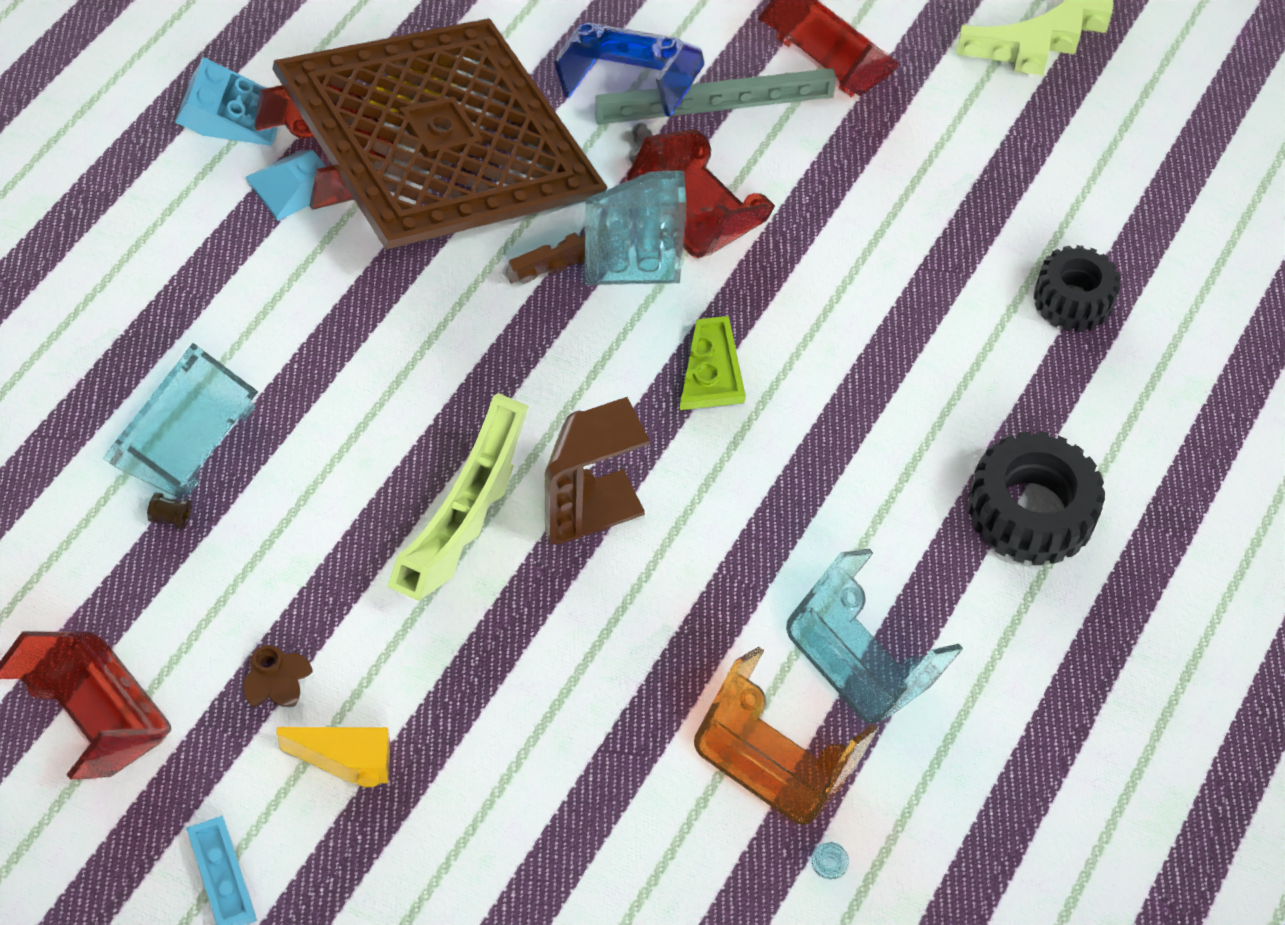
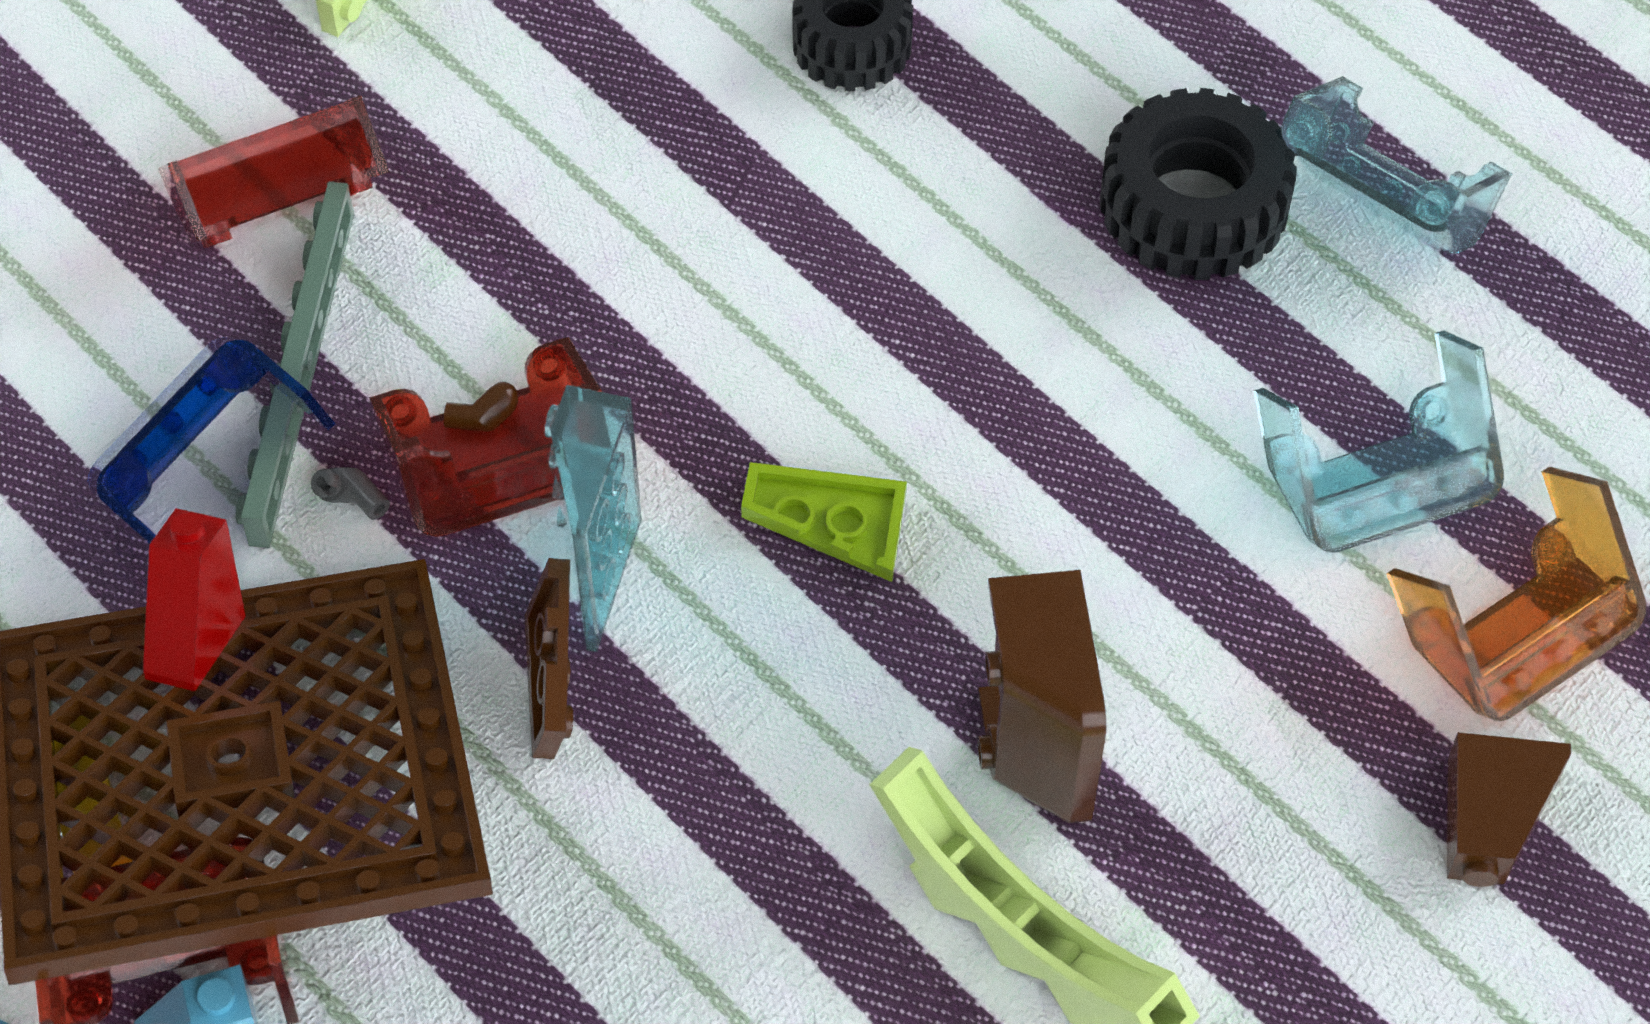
camera: 70 degrees left, 0 degrees up
none -> red slope [143,508,246,691]
none -> reddish brown arm [444,382,518,432]
none -> clear light blue windscreen [1281,76,1513,254]
none -> reddish brown slope [1447,732,1571,887]

